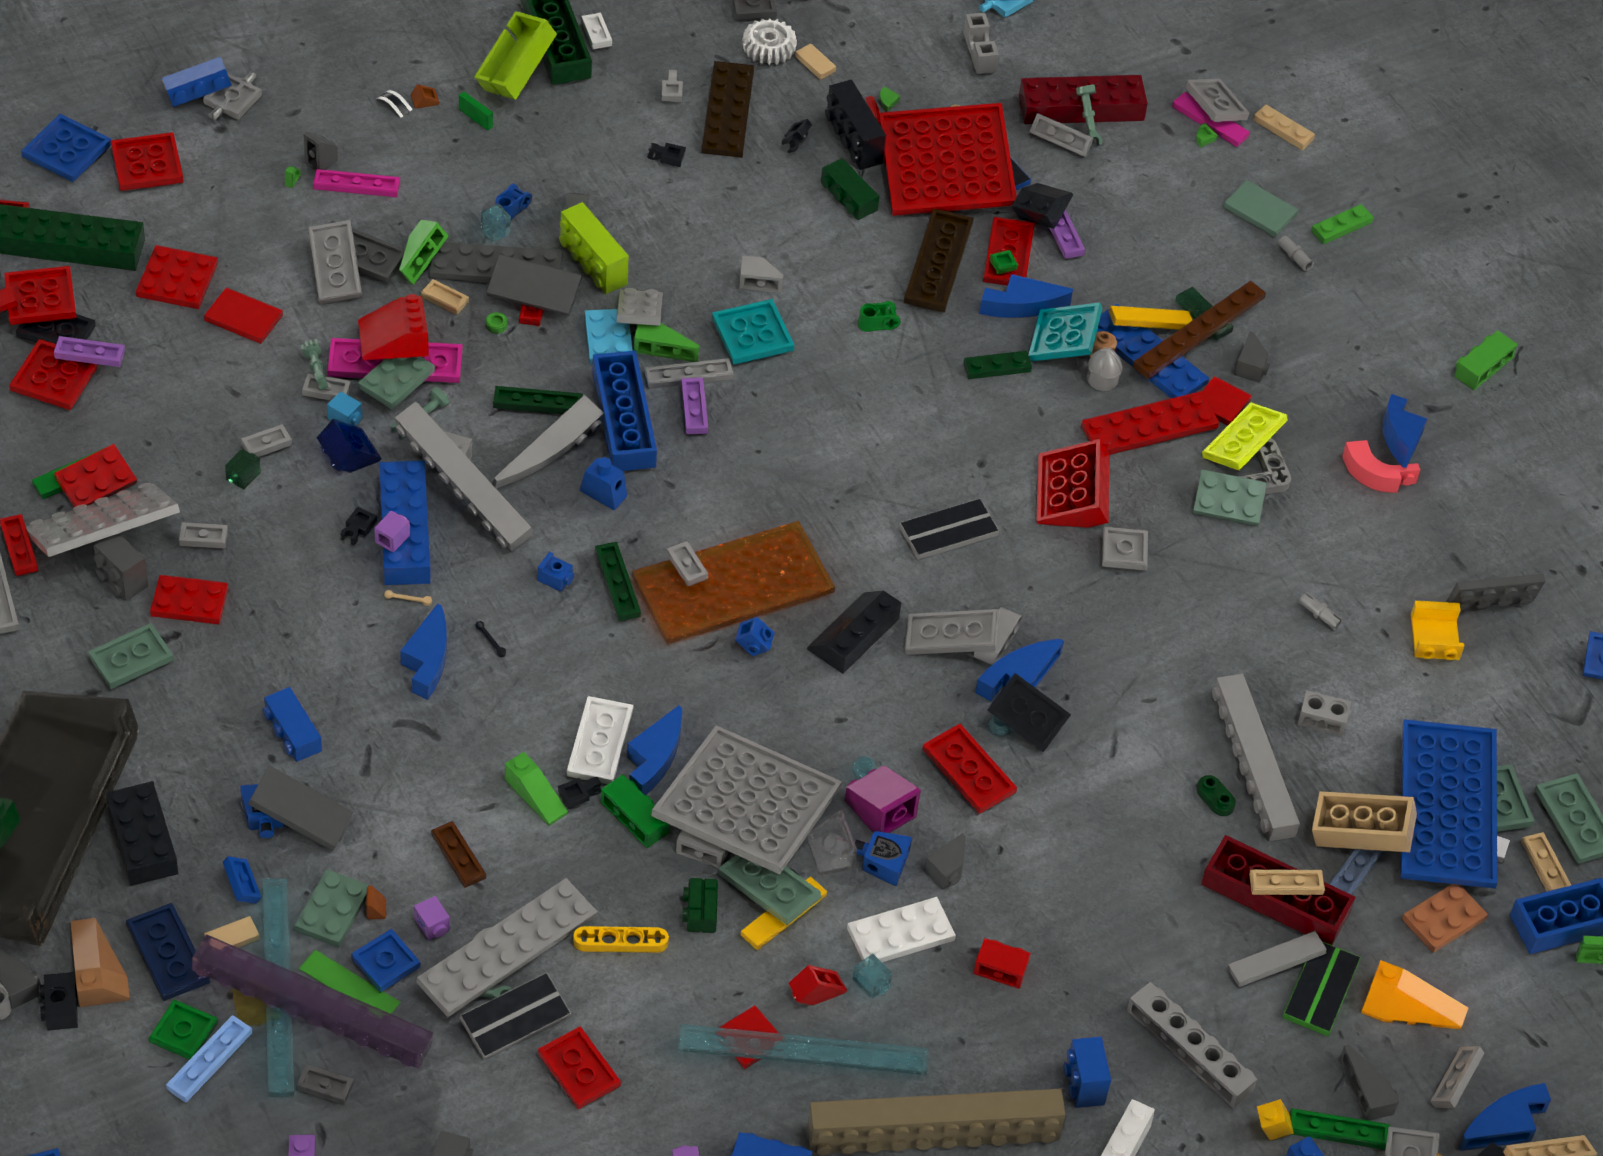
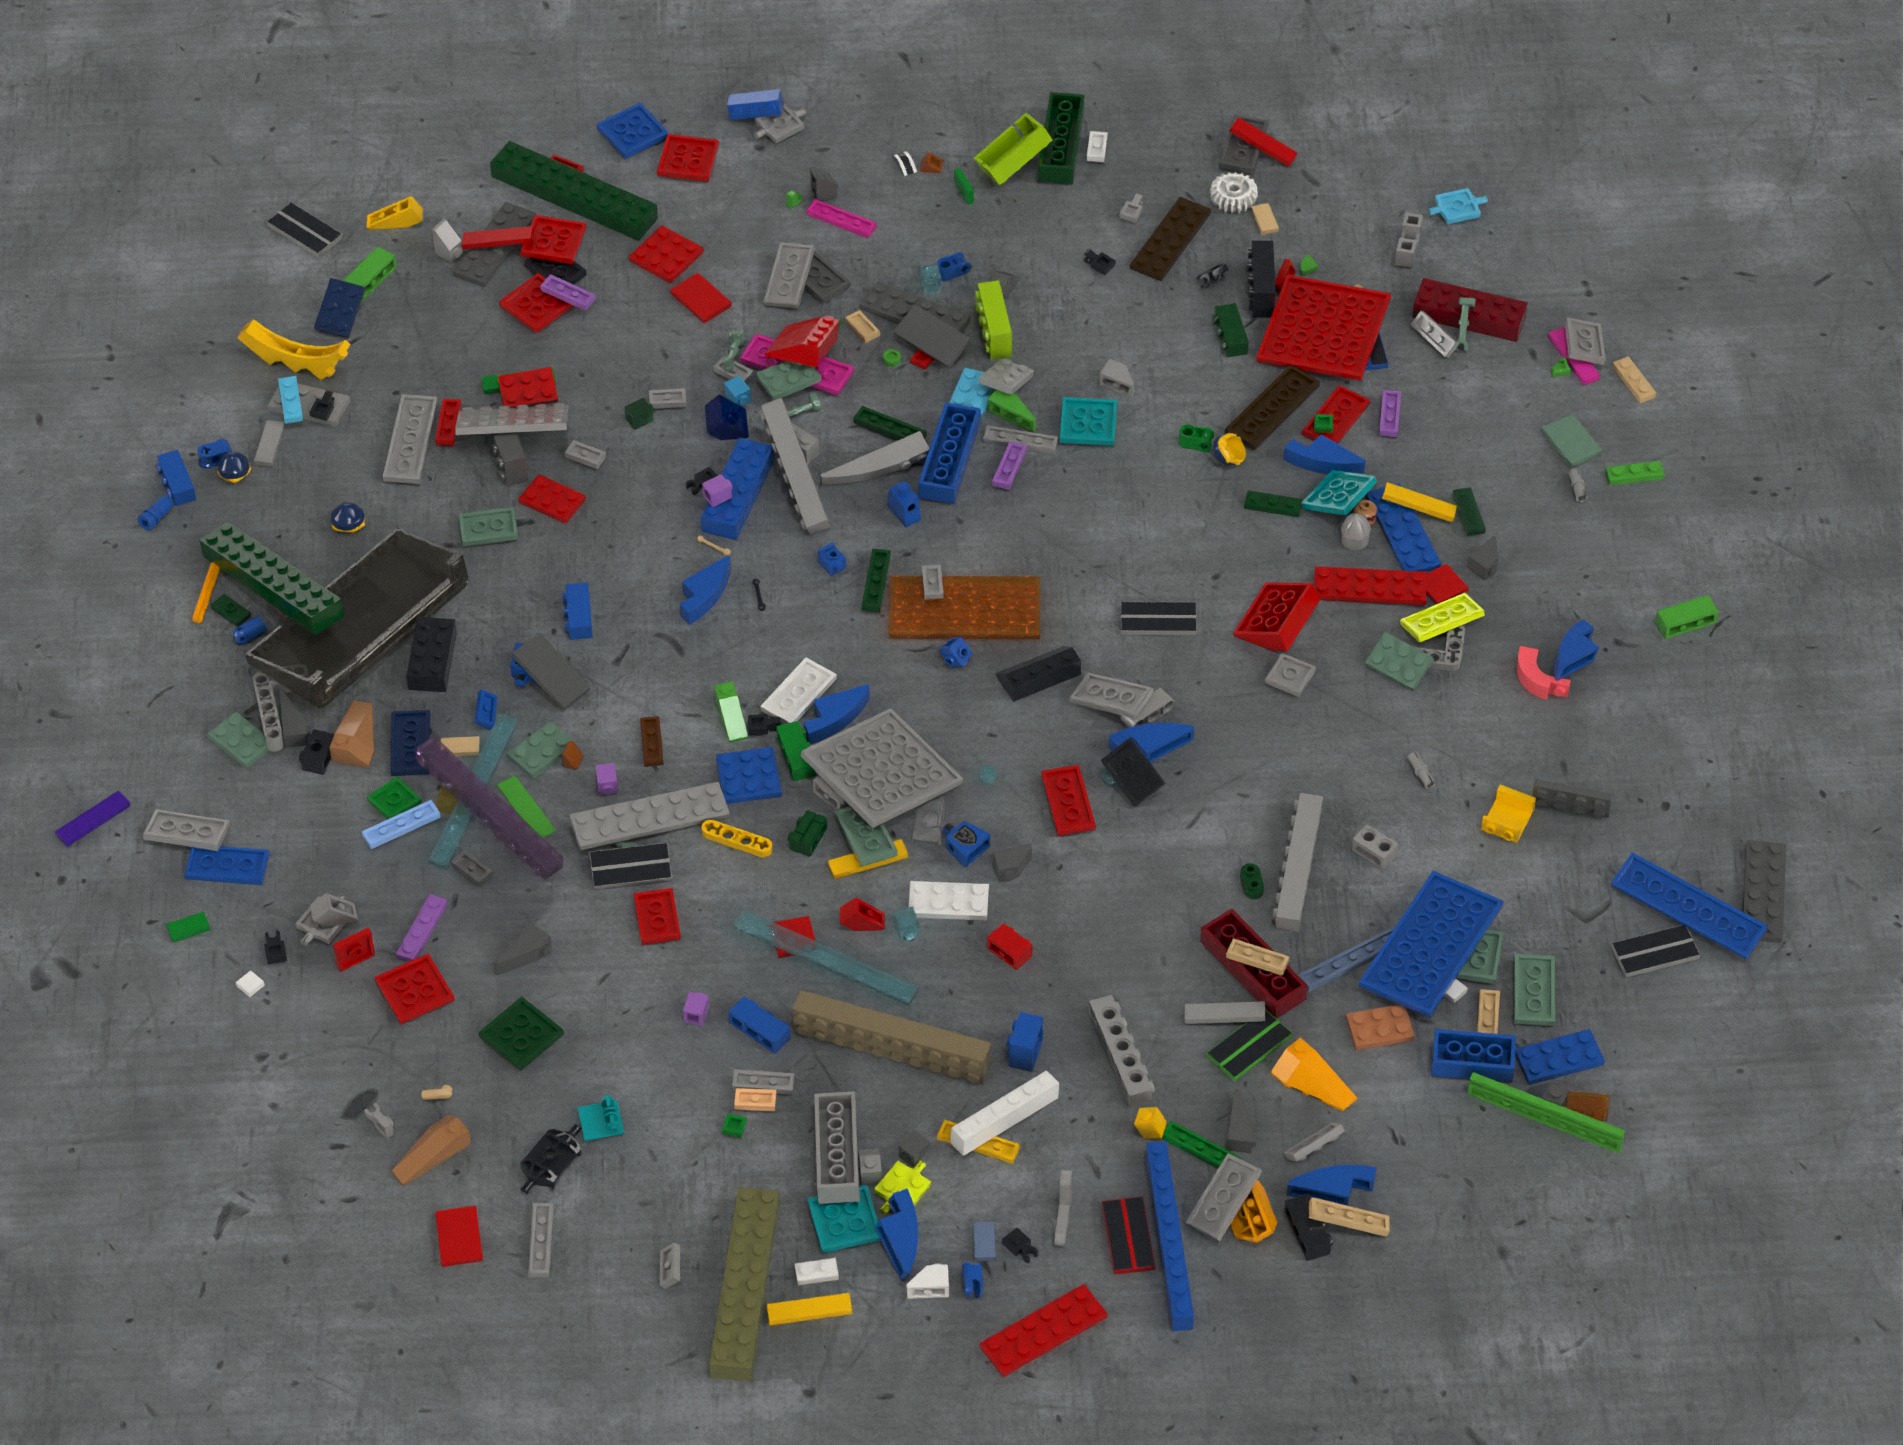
camera: 30 degrees right, 0 degrees up
blue plate [351,928,421,992] -> none
bright green slope [399,220,449,285] -> none
magenta slope [845,765,921,833] -> none
black slope [1012,183,1073,229] -> none
reddish brown plate [1133,280,1266,379] -> none
tan brick [1312,791,1417,852] -> none
none -> blue plate [716,747,782,804]
none -> yellow hair [1213,433,1246,466]

